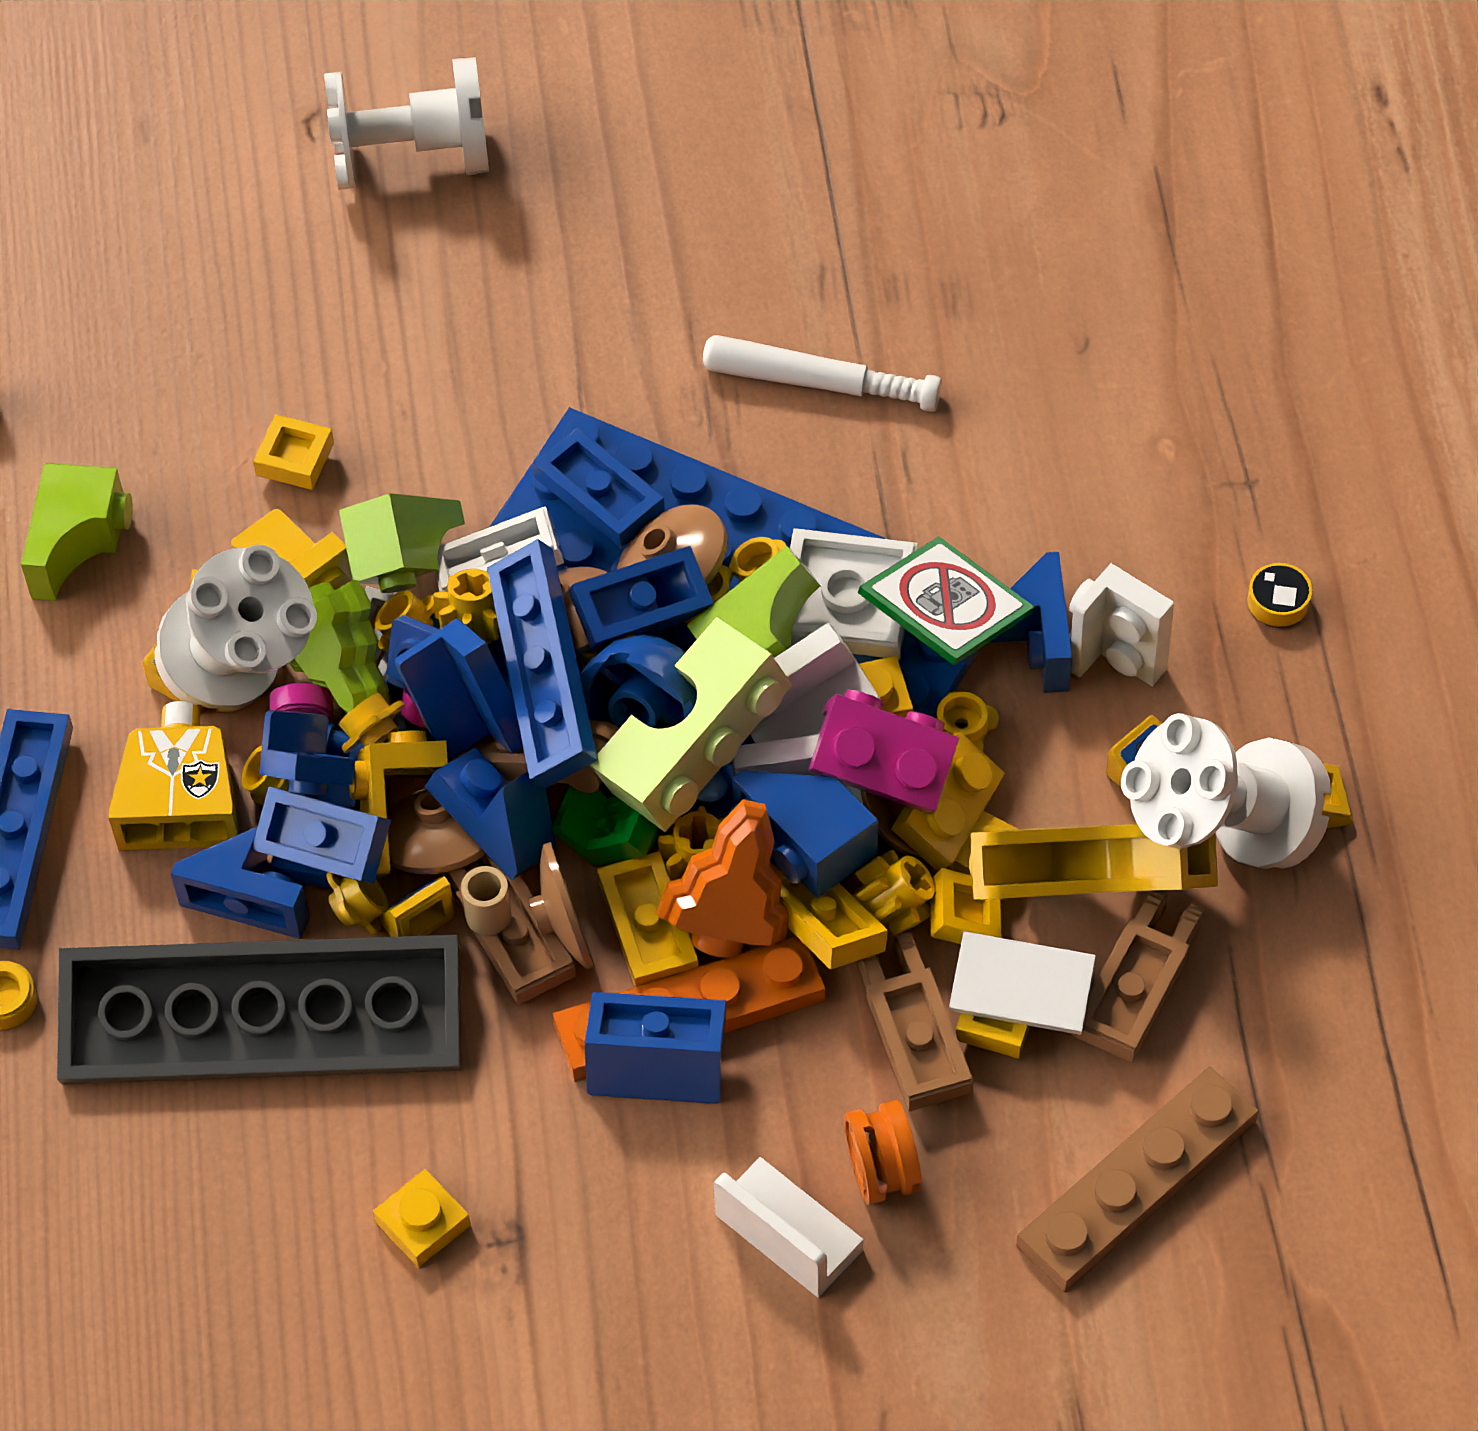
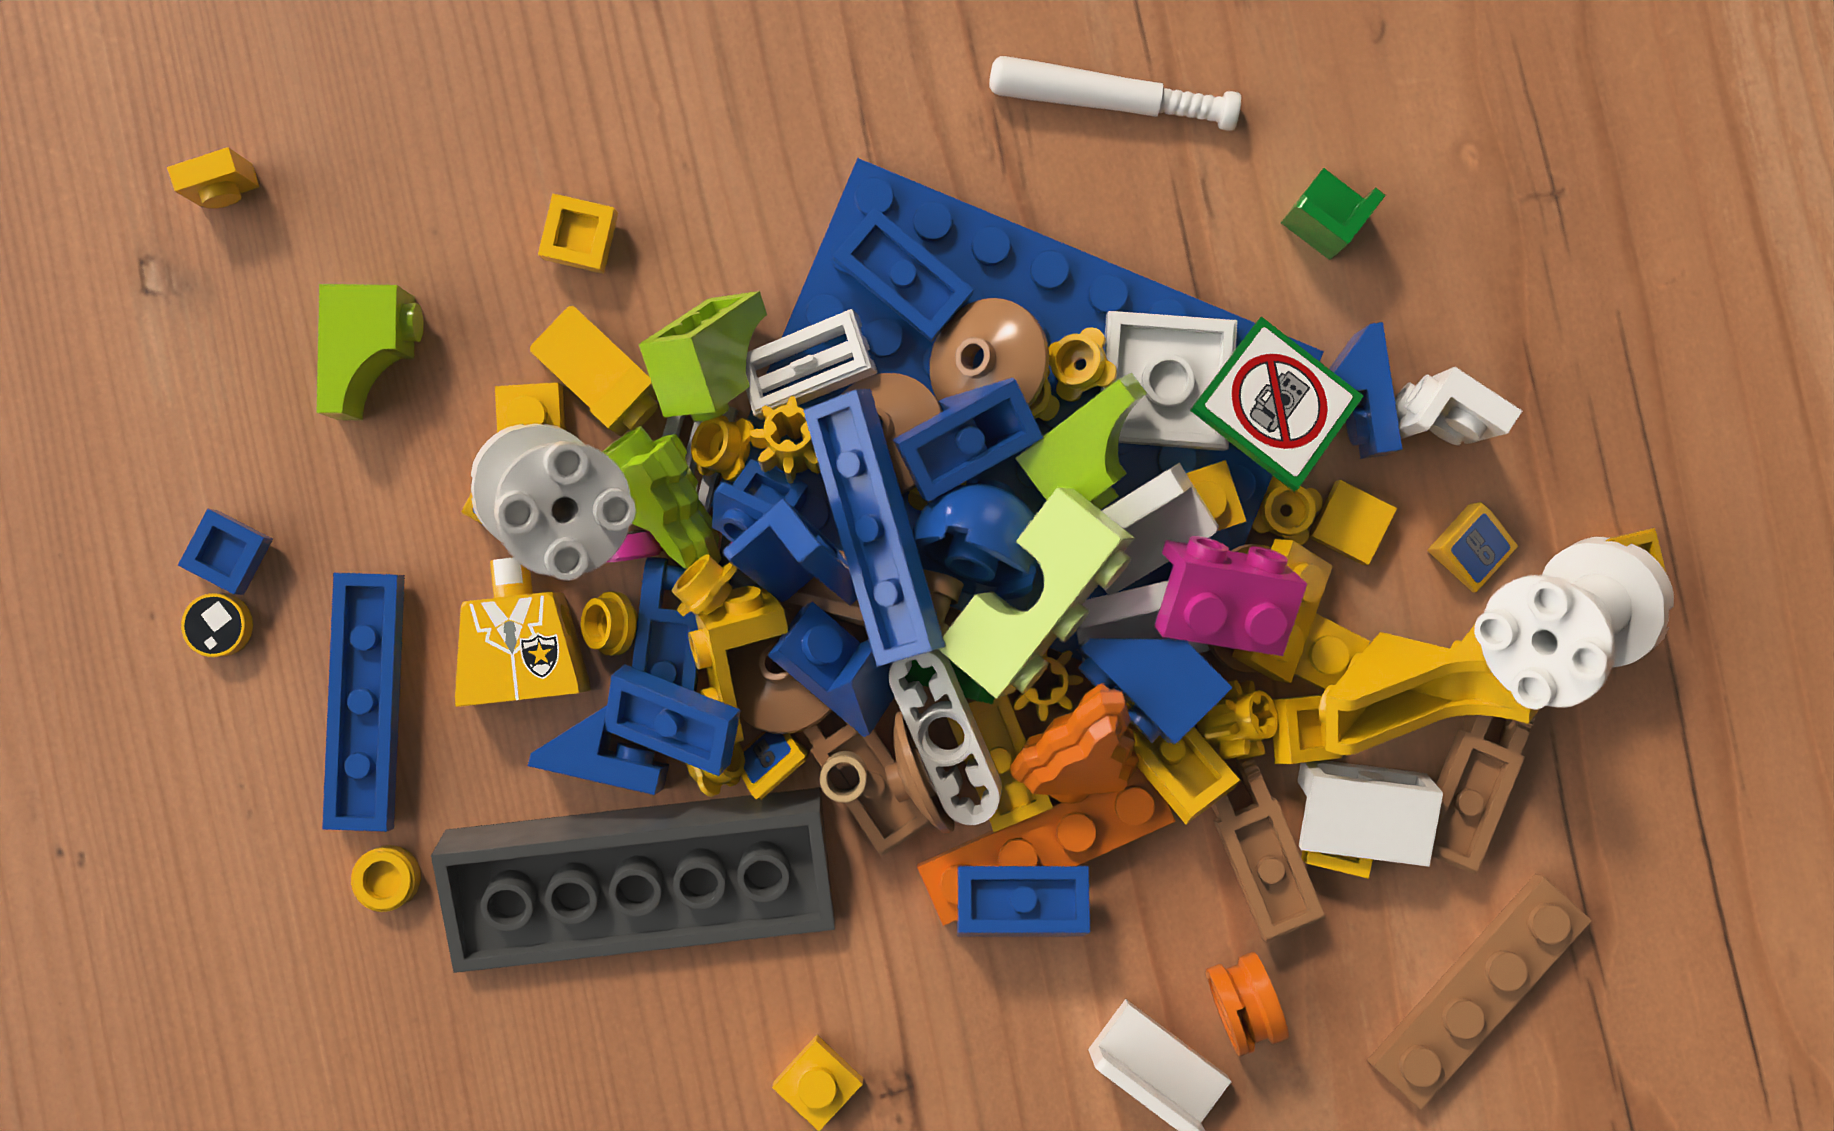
camera: 10 degrees left, 30 degrees up
blue bracket [259,710,355,795] -> none
tile [1247,563,1312,627] -> none
none -> white beam [889,649,1002,825]
none -> green panel [1280,168,1386,260]
none -> yellow tile [1309,480,1397,565]

